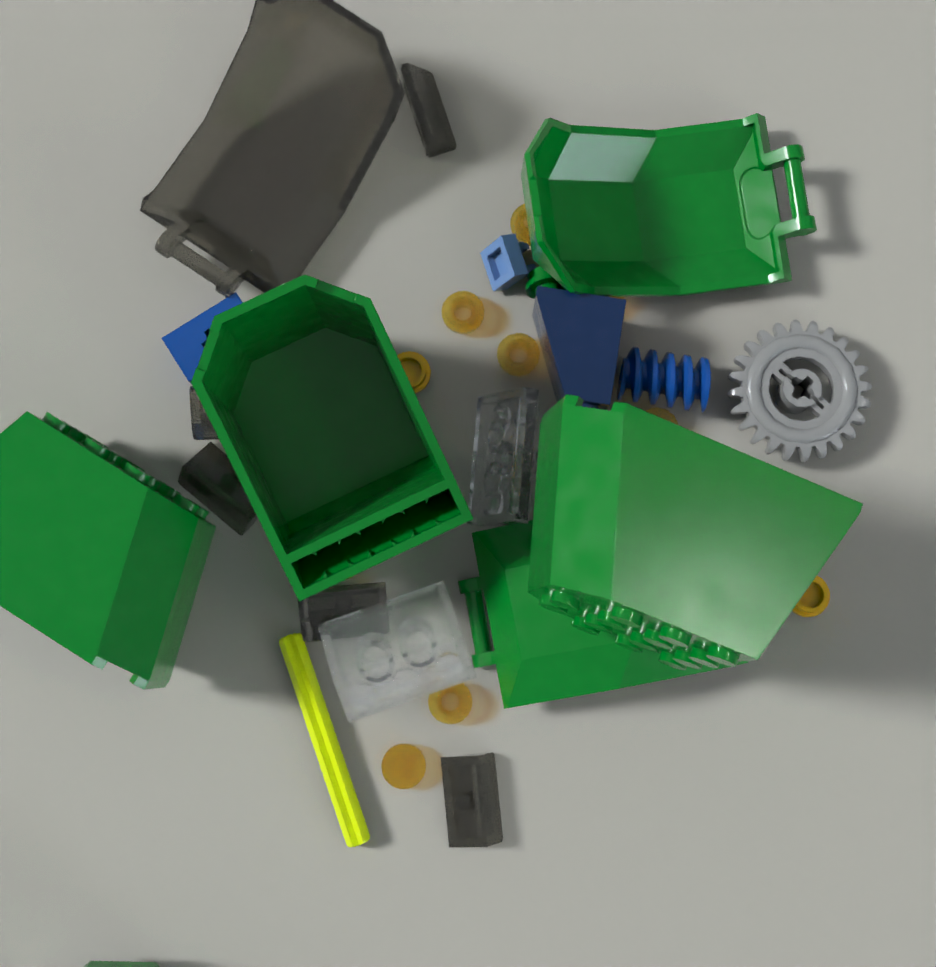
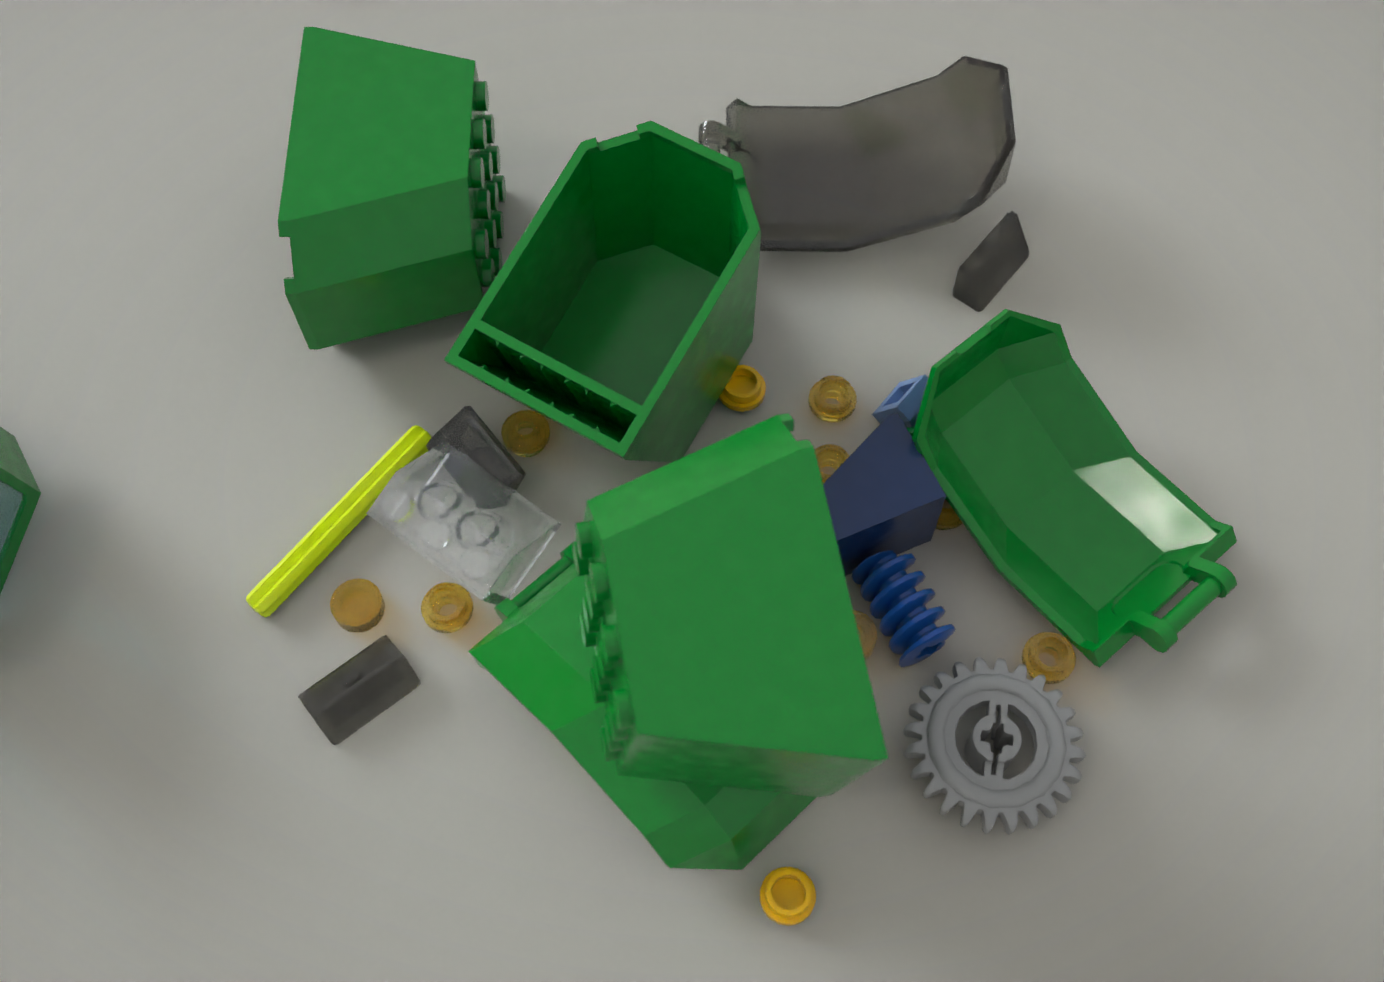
camera: 55 degrees right, 20 degrees down
none -> clear yellow plate [1022,632,1076,684]

